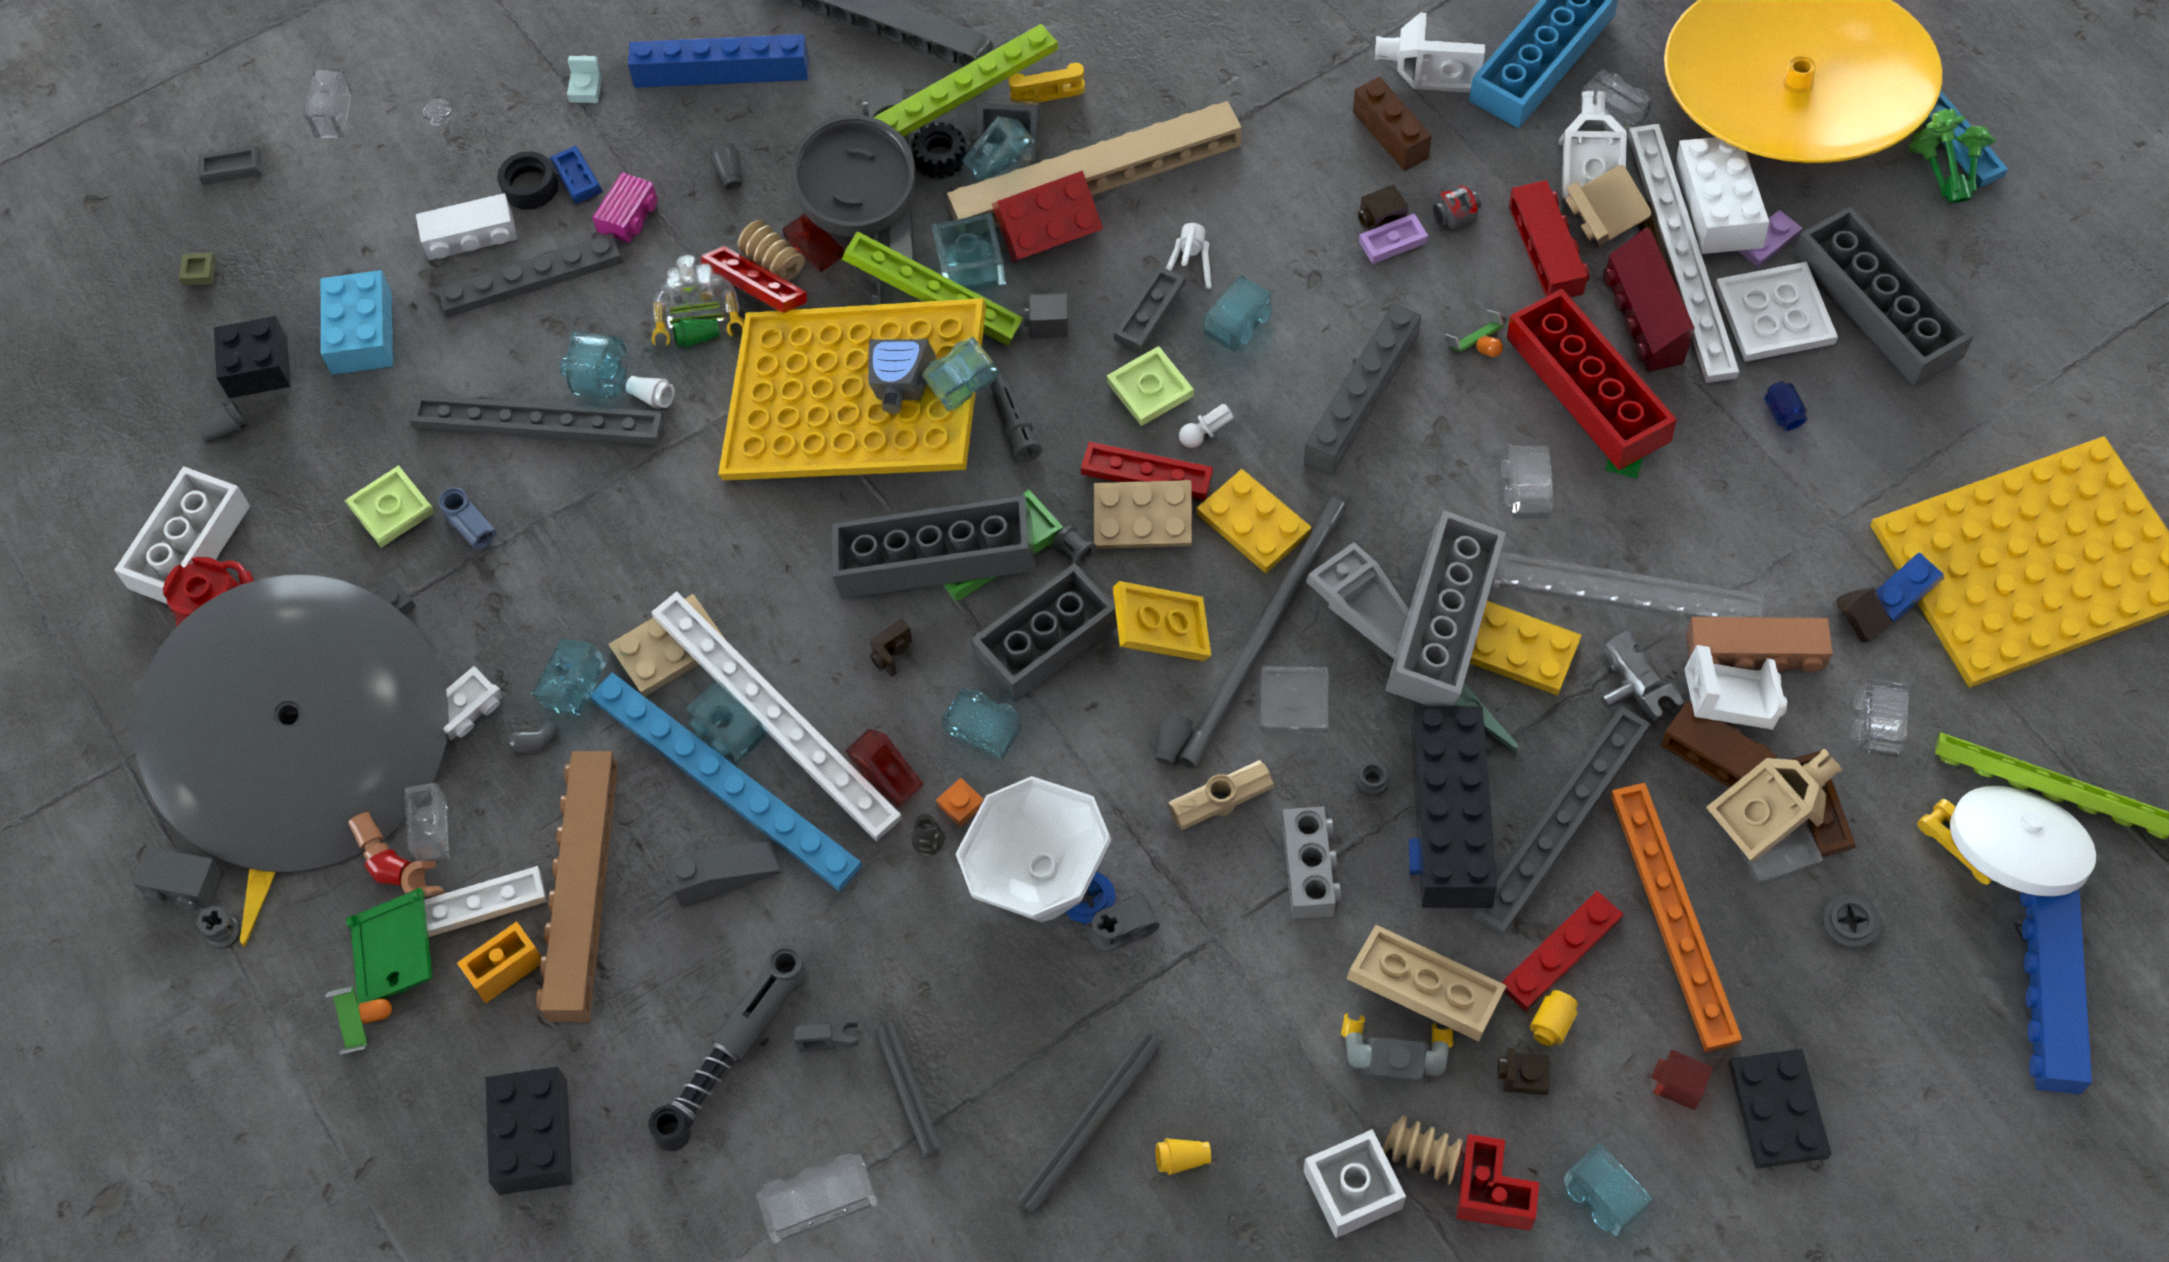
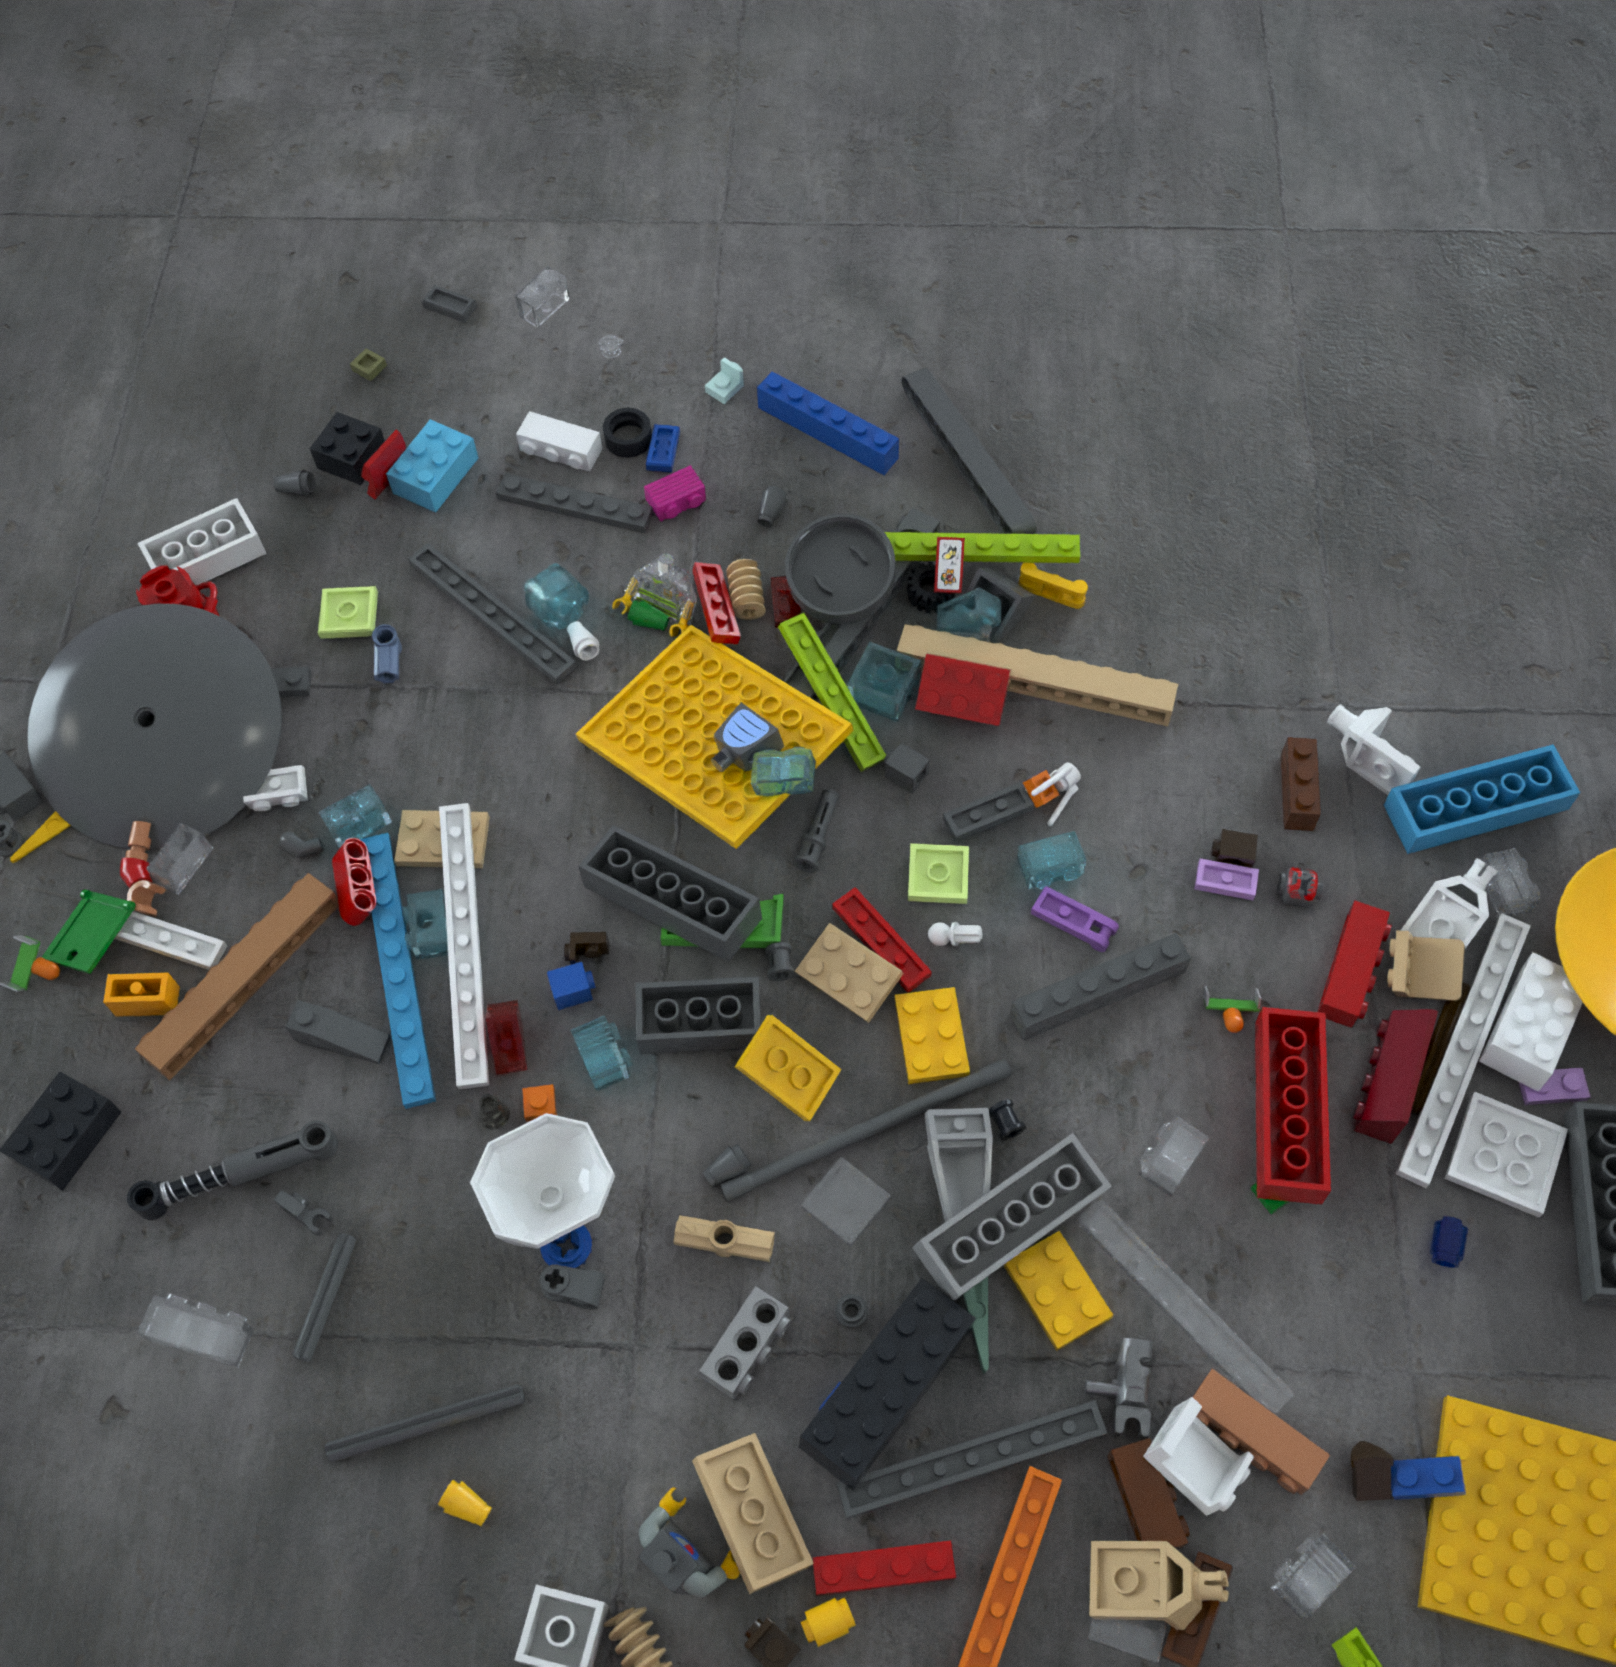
camera: 35 degrees right, 0 degrees up
none -> red beam [332,838,376,926]
none -> red slope [361,429,406,500]
none -> blue brick [547,962,596,1010]
none -> tile [934,537,965,594]
none -> black bush [989,1099,1026,1141]
none -> orange plate [1023,770,1059,808]
none -> medium lavender plate [1031,886,1119,952]

